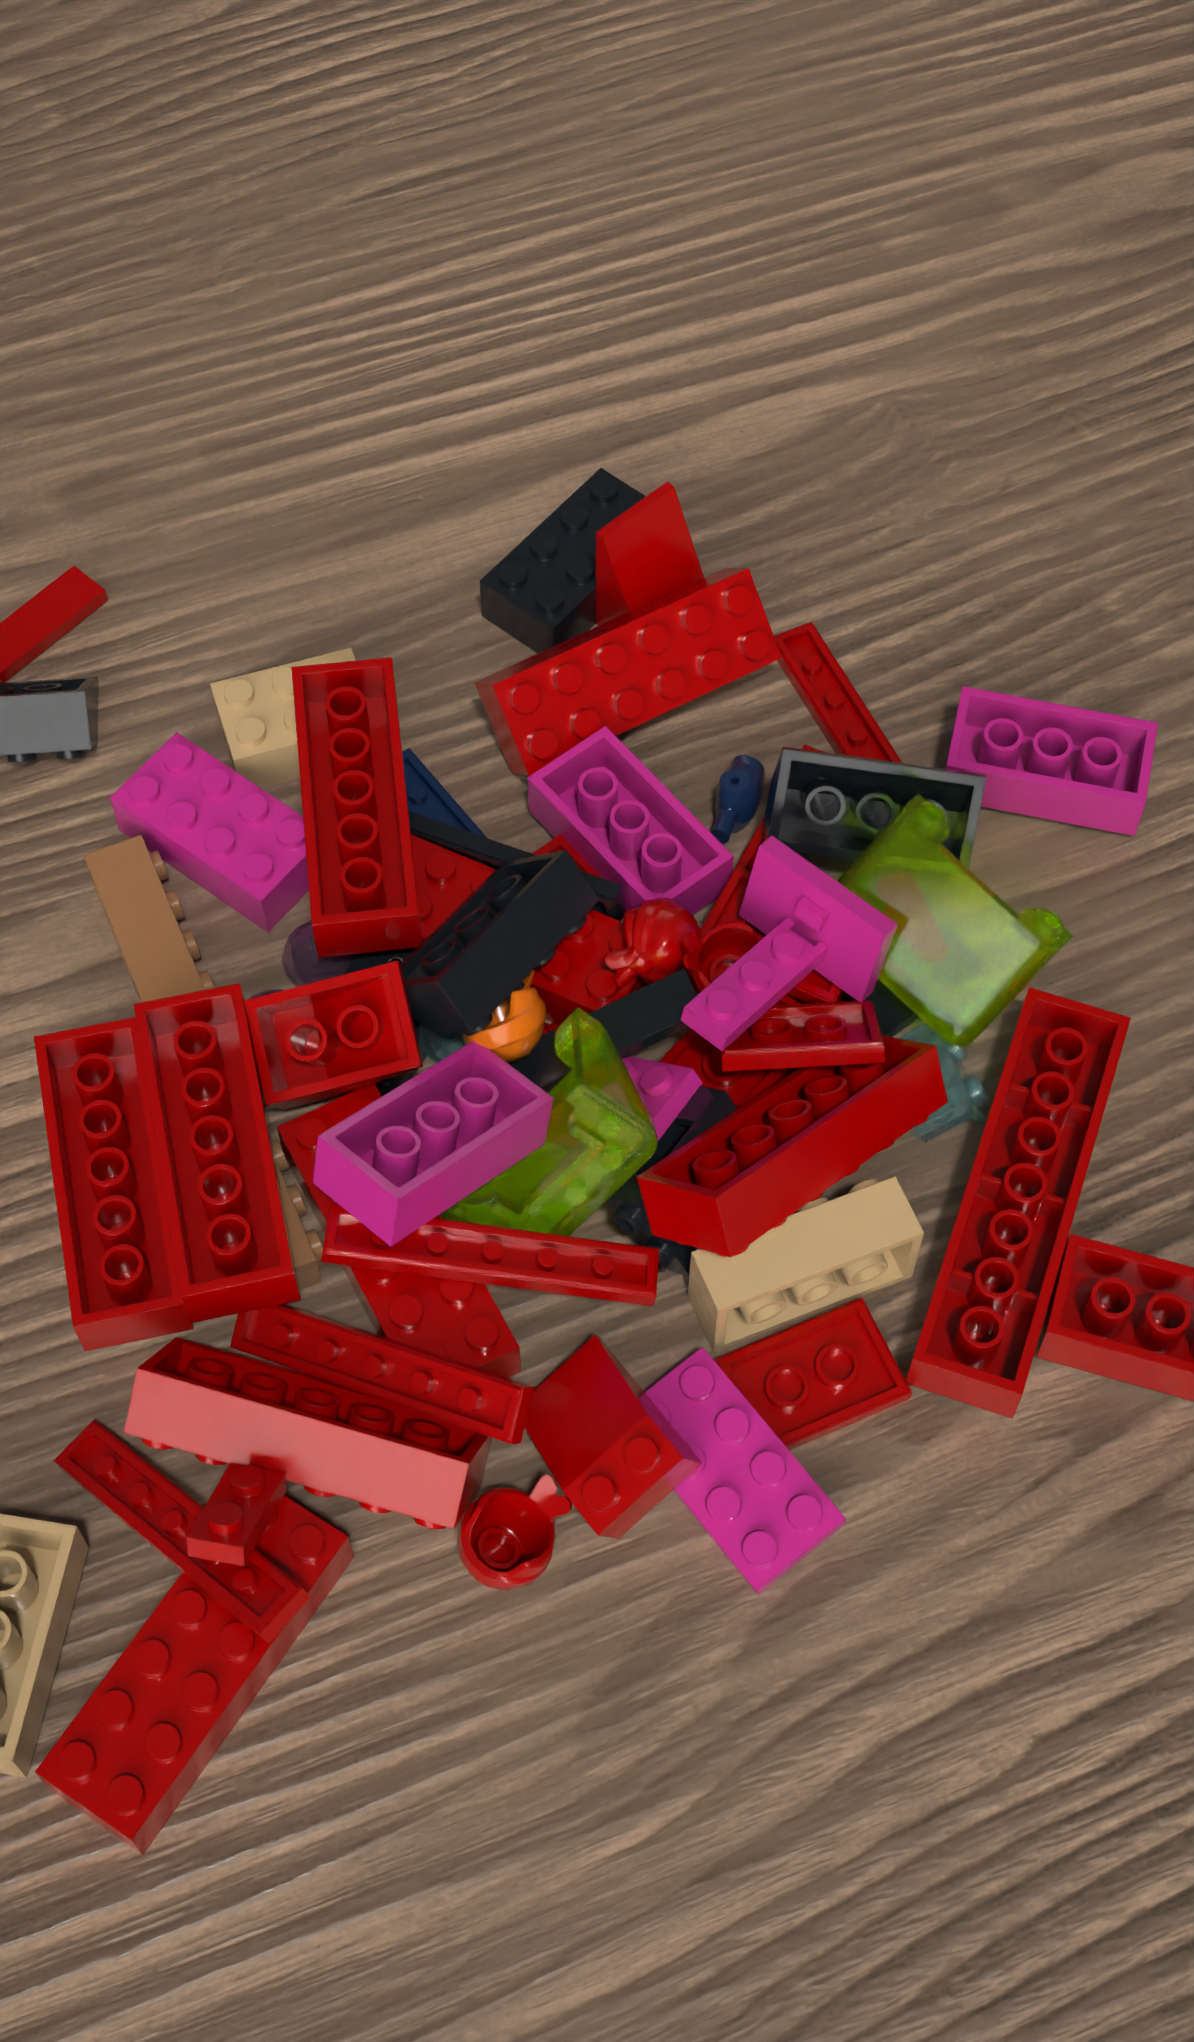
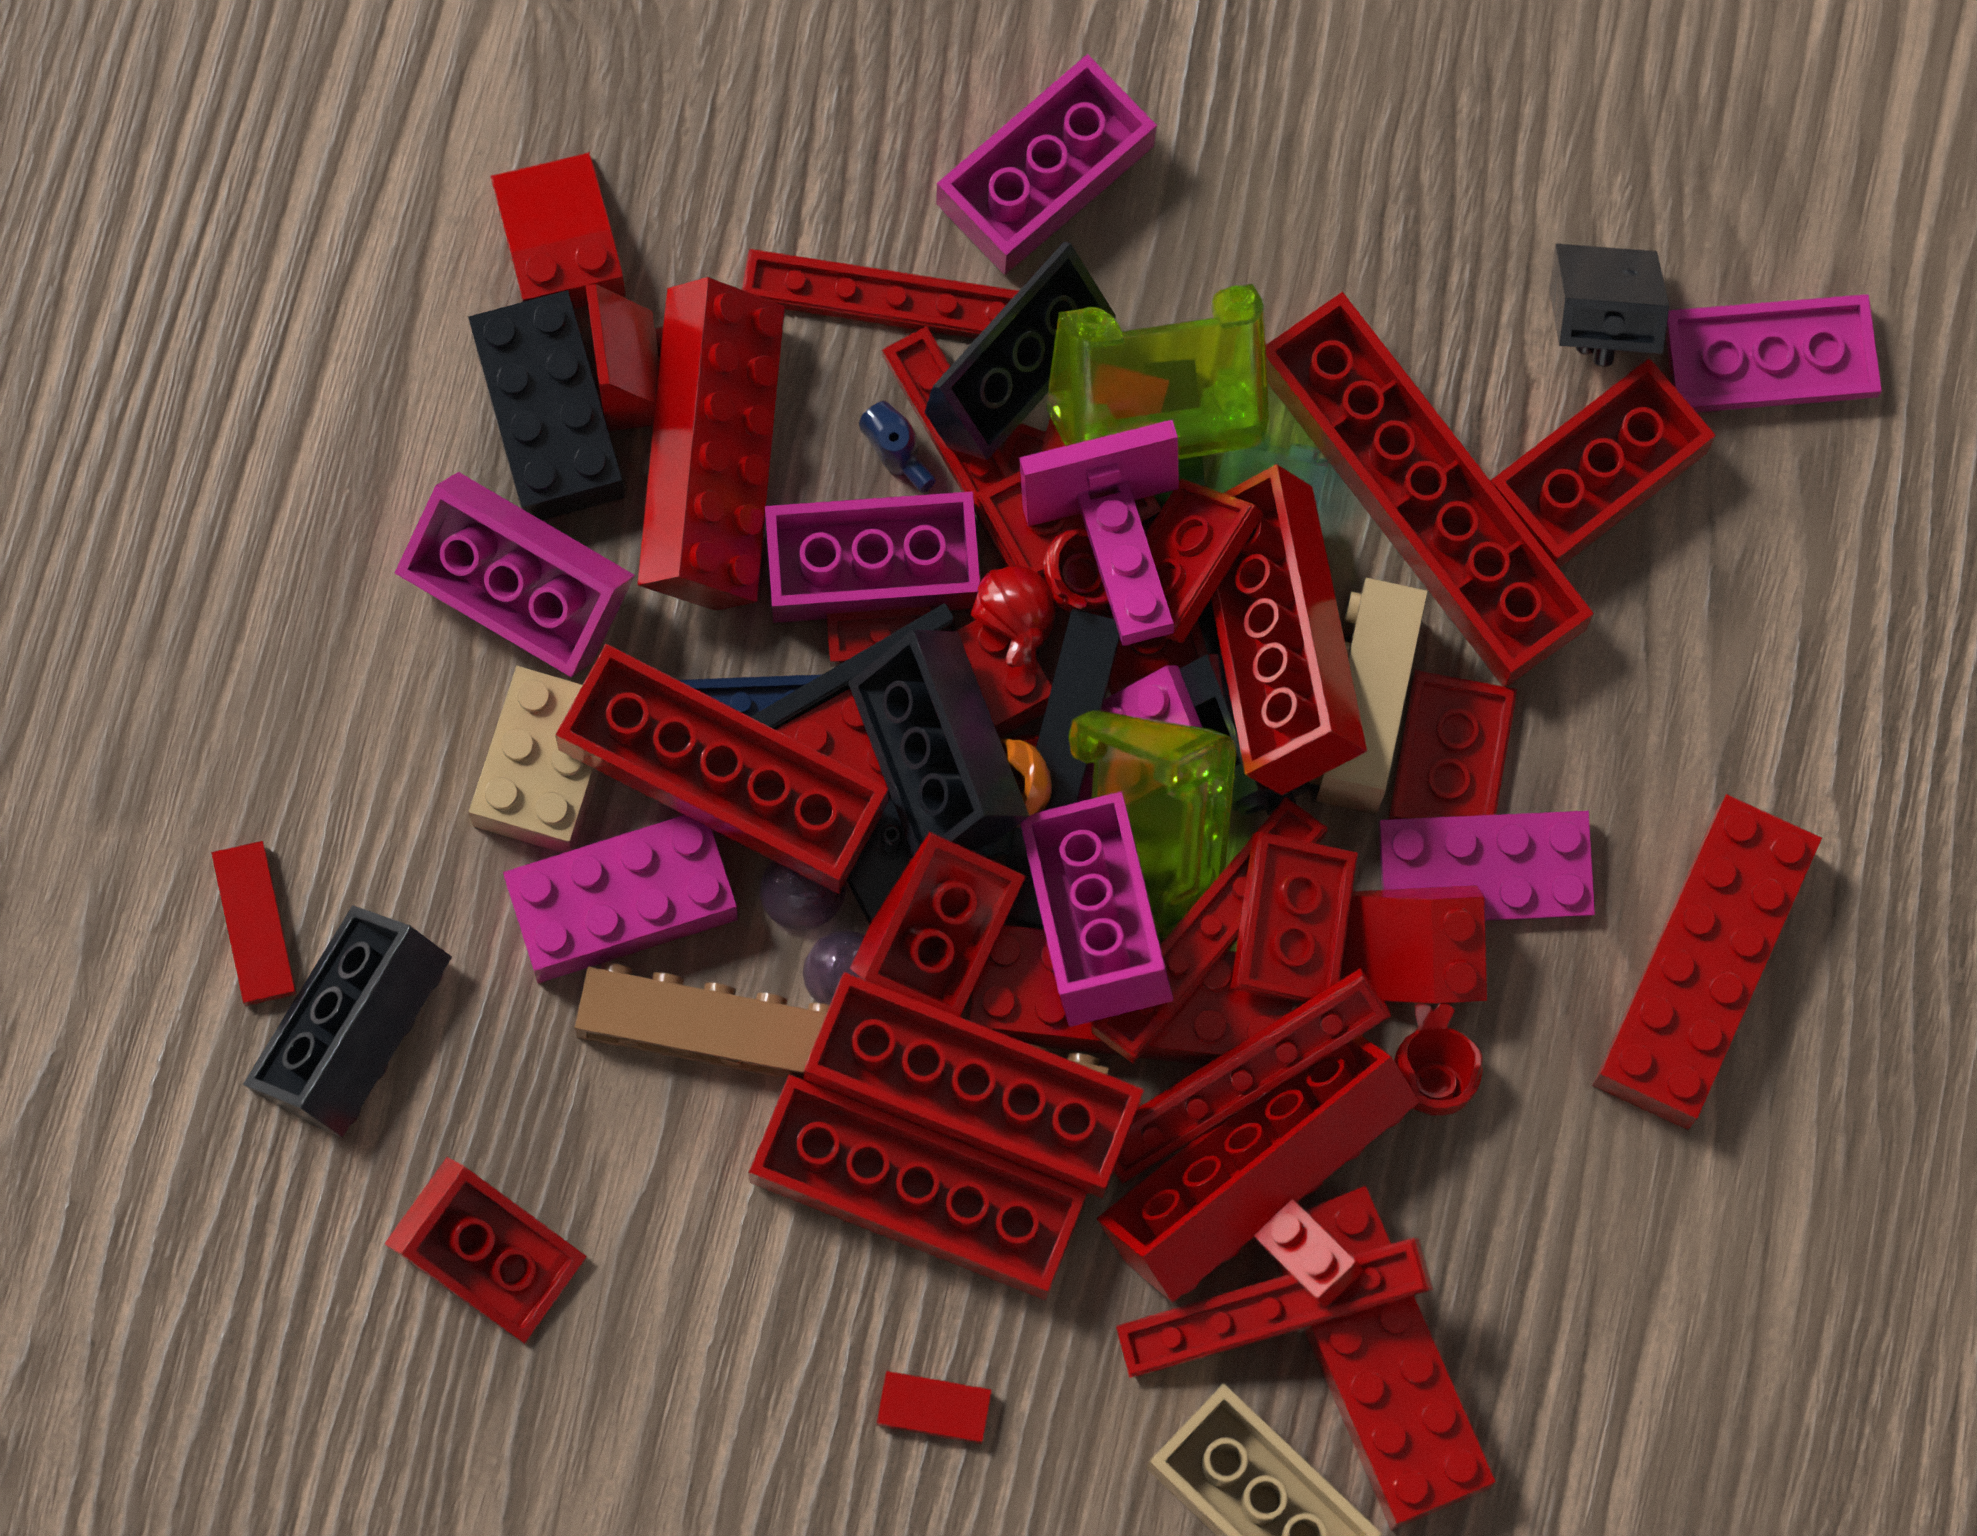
camera: 60 degrees left, 15 degrees up
none -> dark pink brick [394,472,635,677]
none -> red slope [491,153,626,309]
none -> red tile [1230,831,1358,1004]
none -> red brick [1592,794,1822,1130]

